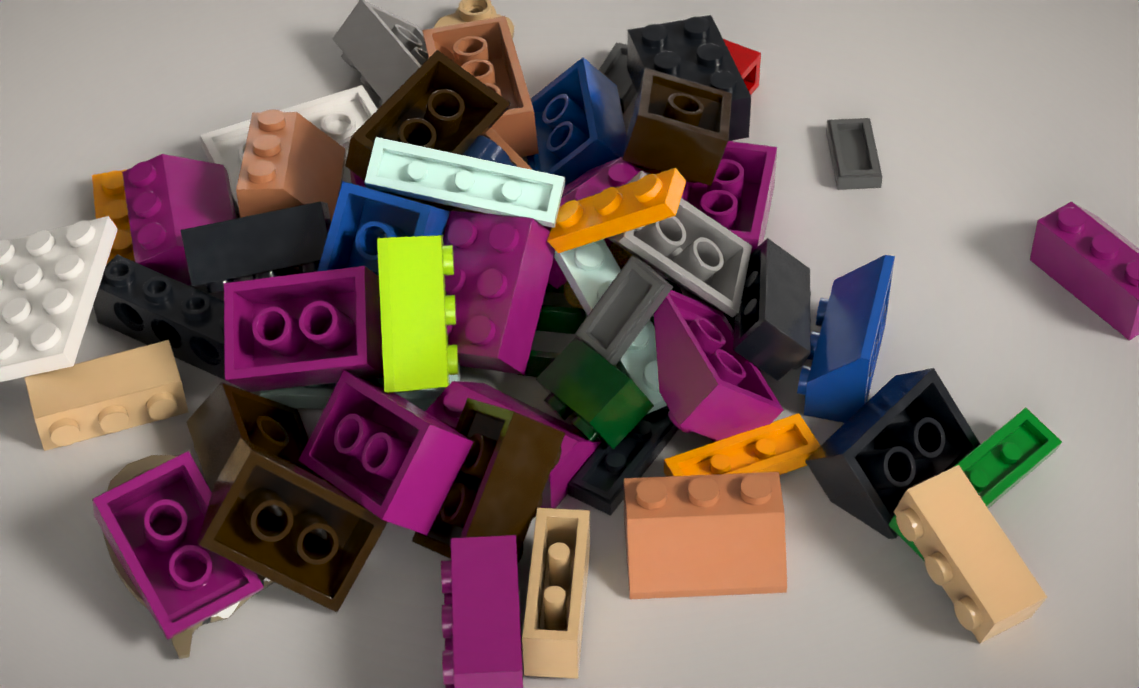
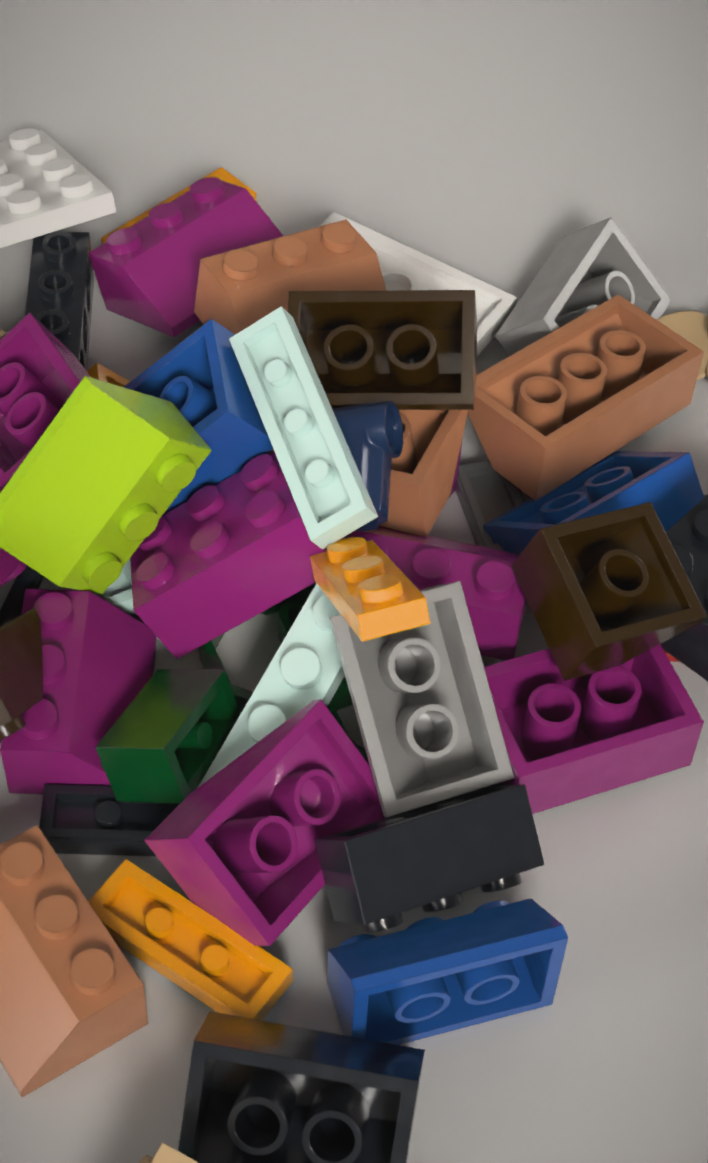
camera: 55 degrees right, 5 degrees up
black brick [181,201,331,294] -> none
dark grey tile [574,256,673,366] -> none

